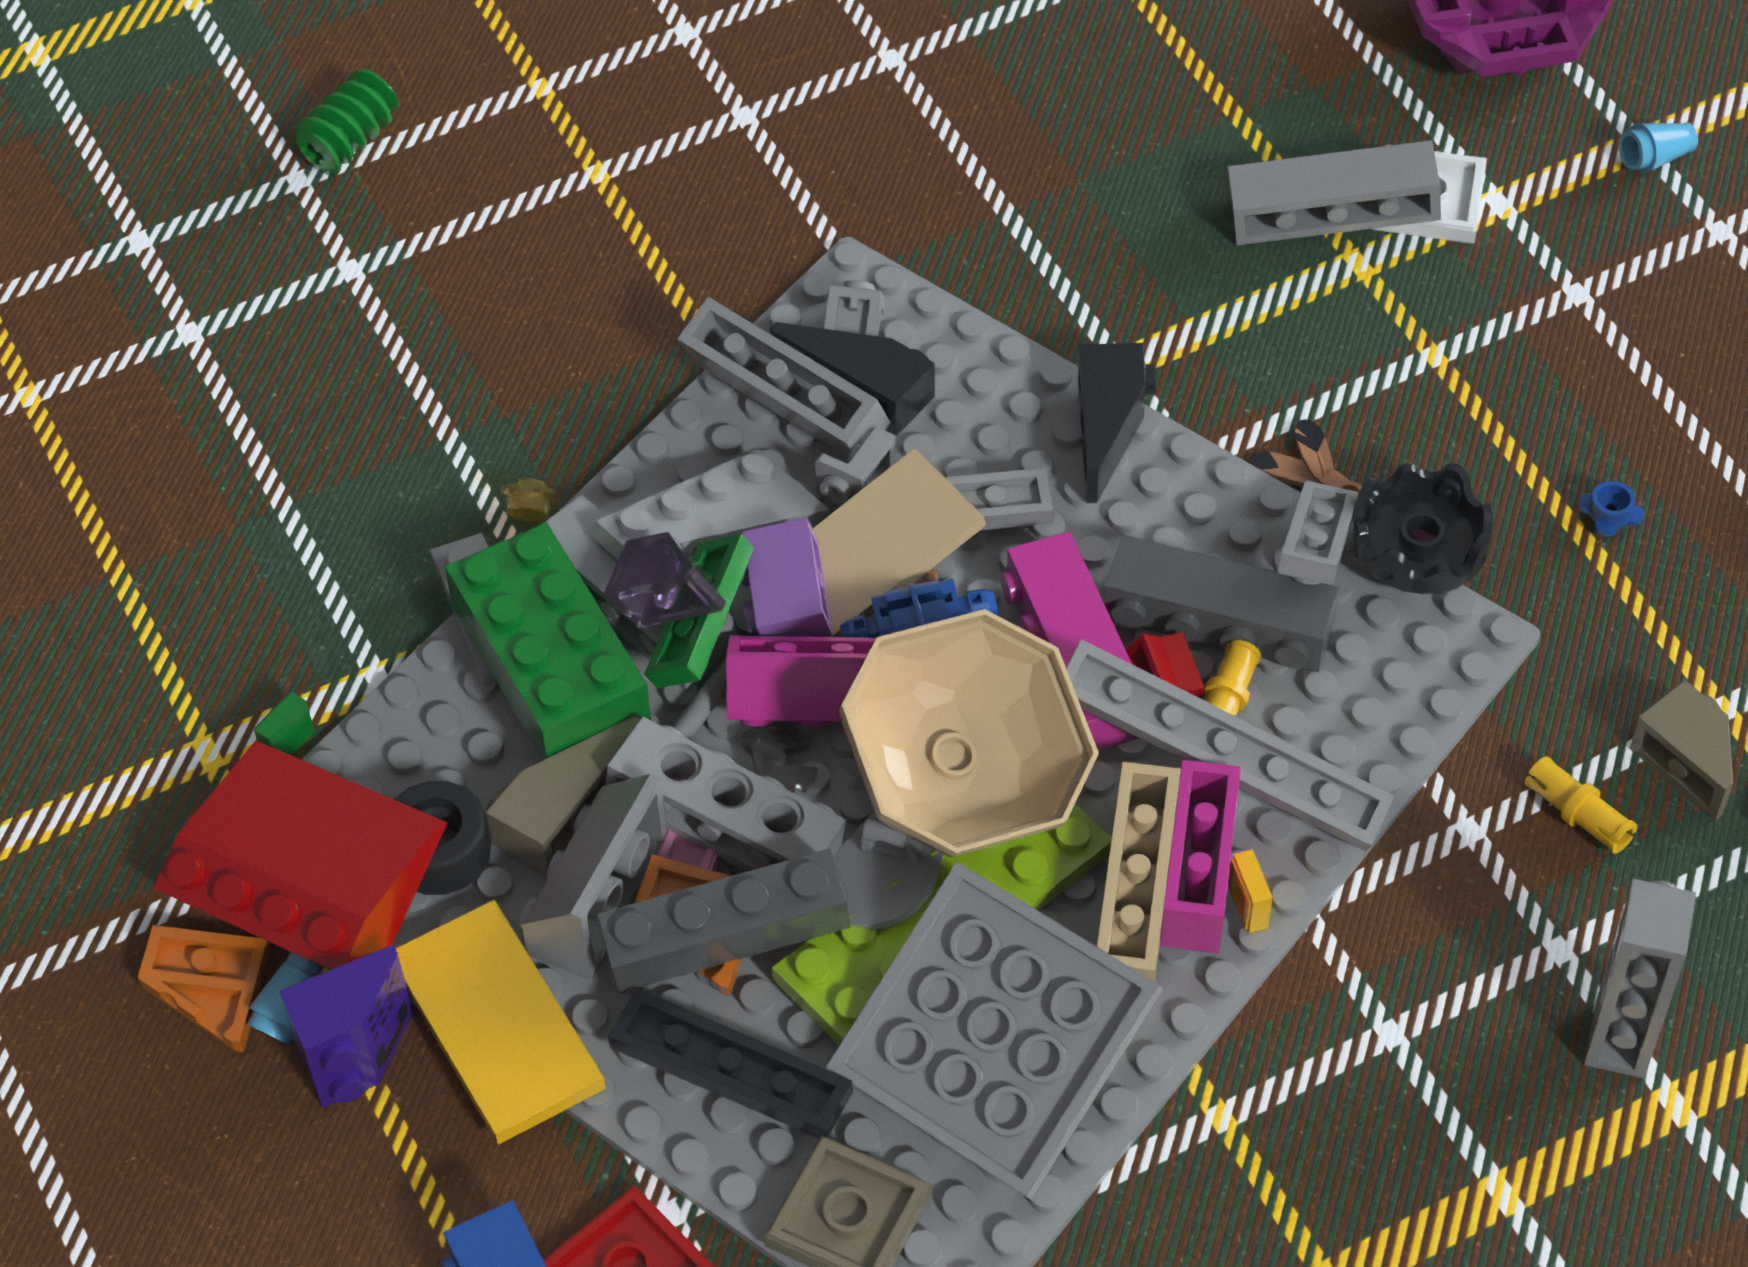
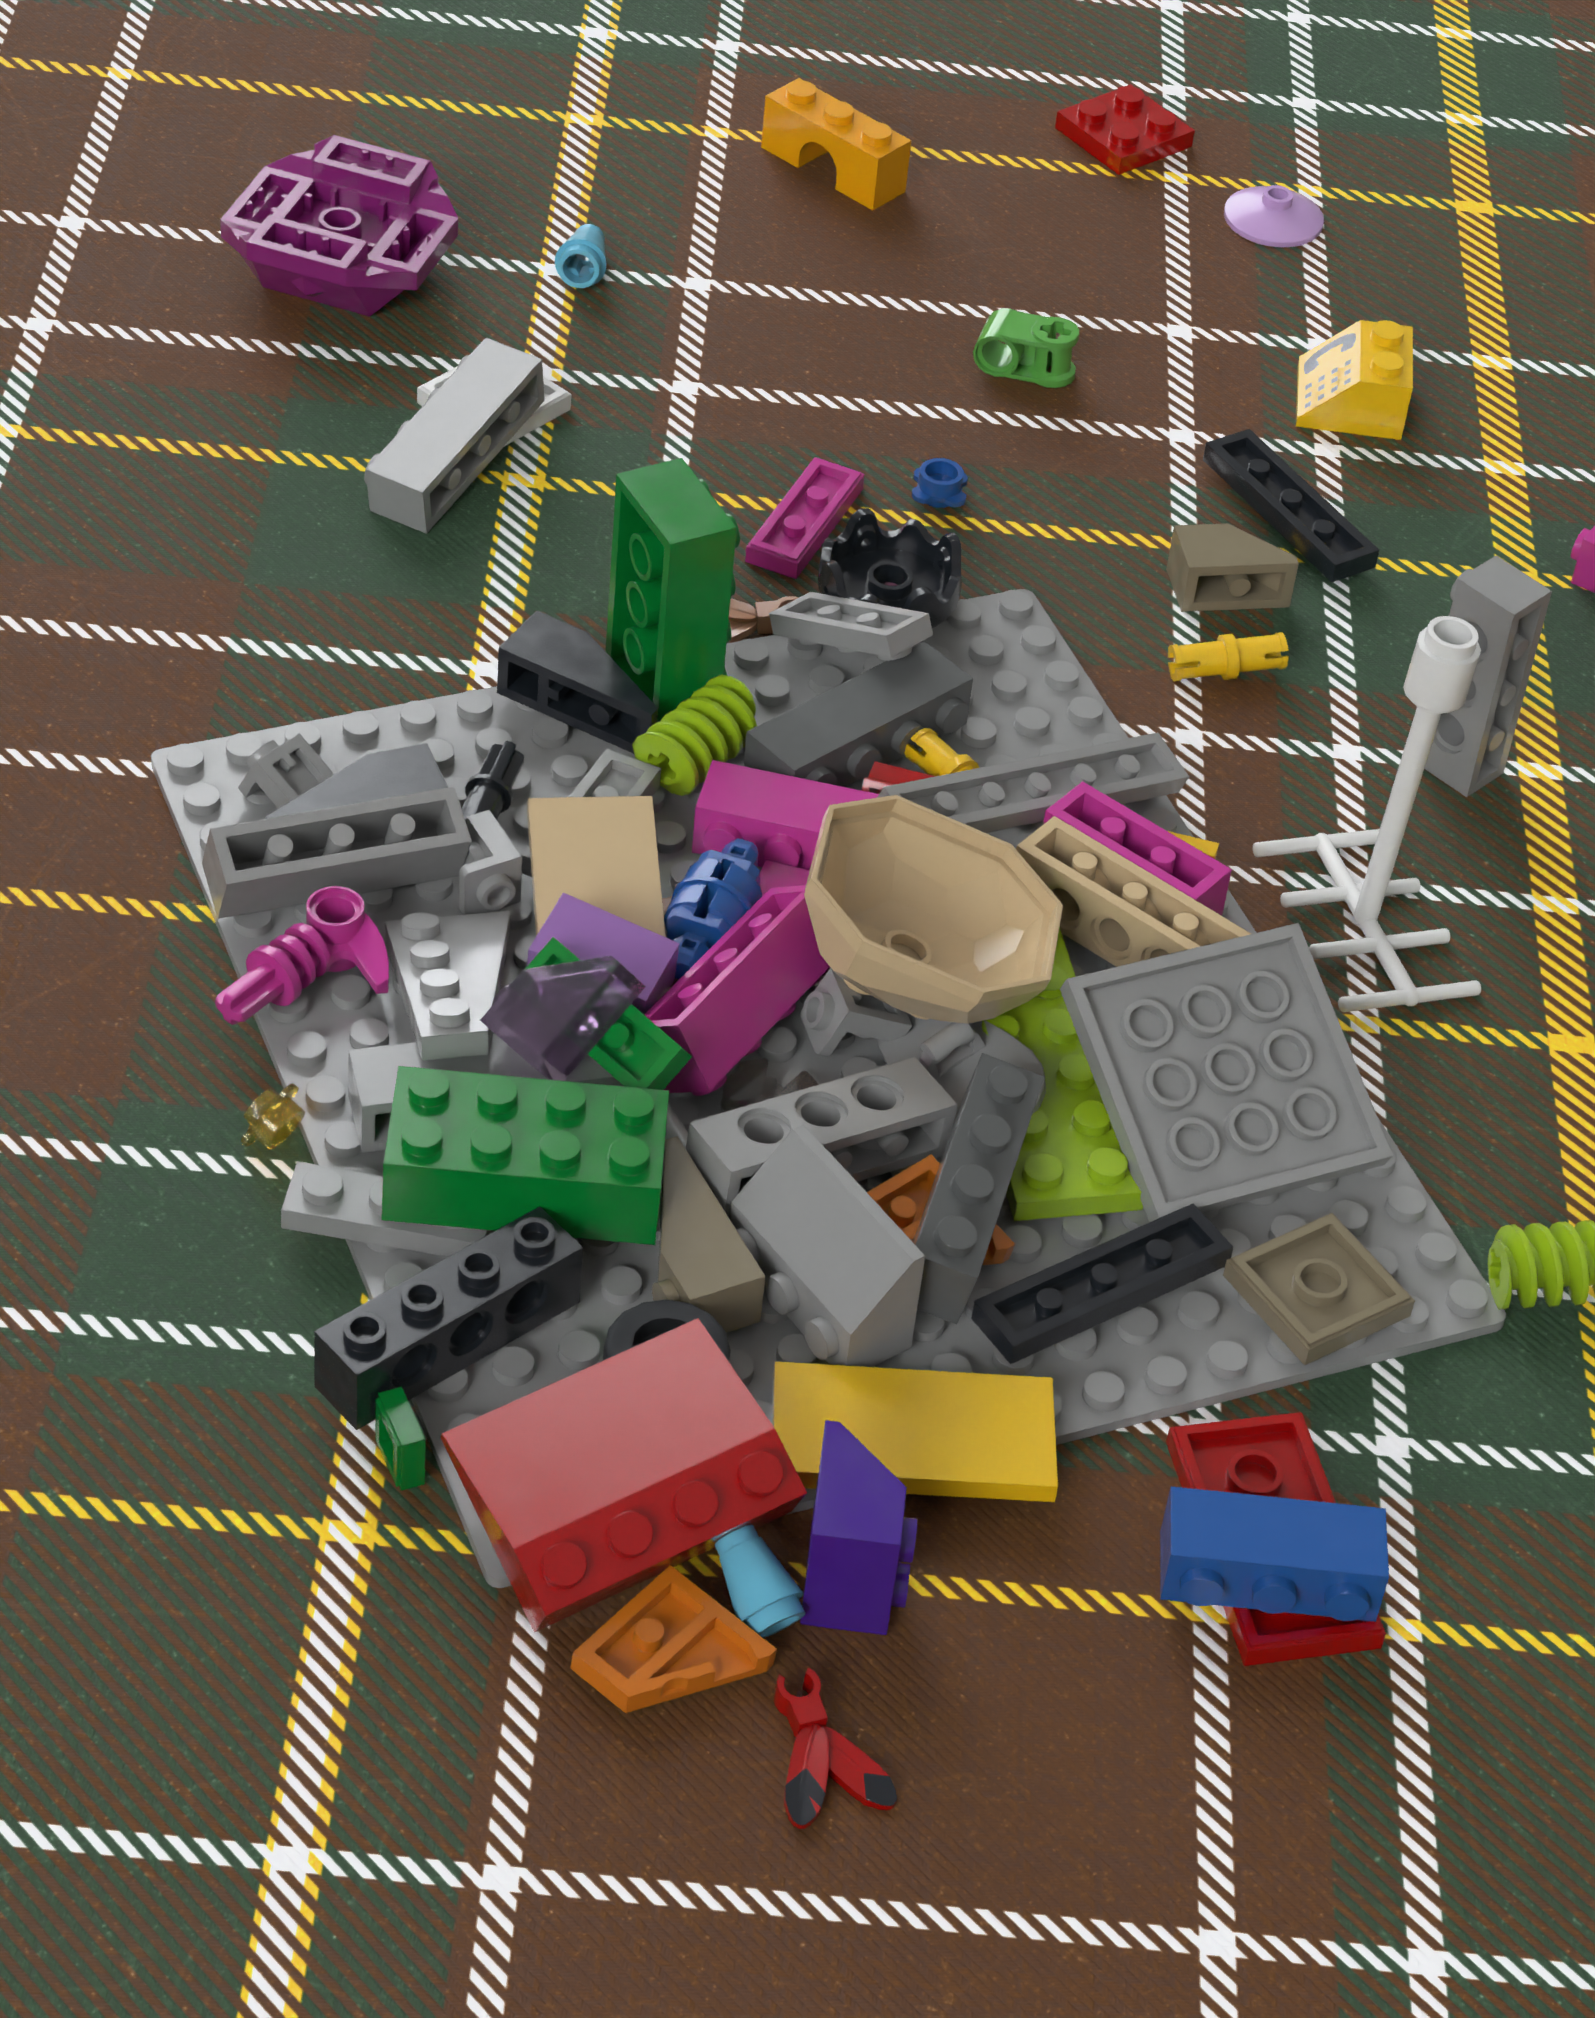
camera: 65 degrees left, 10 degrees down
none -> dark pink piece [215,886,389,1025]
none -> black brick [314,1206,583,1430]
none -> black axle [462,741,524,824]
none -> green brick [605,458,740,722]
none -> lime piece [632,675,757,796]
none -> dark pink tile [745,457,865,579]
none -> red piece [774,1667,897,1829]
none -> white piece [1252,616,1481,1012]

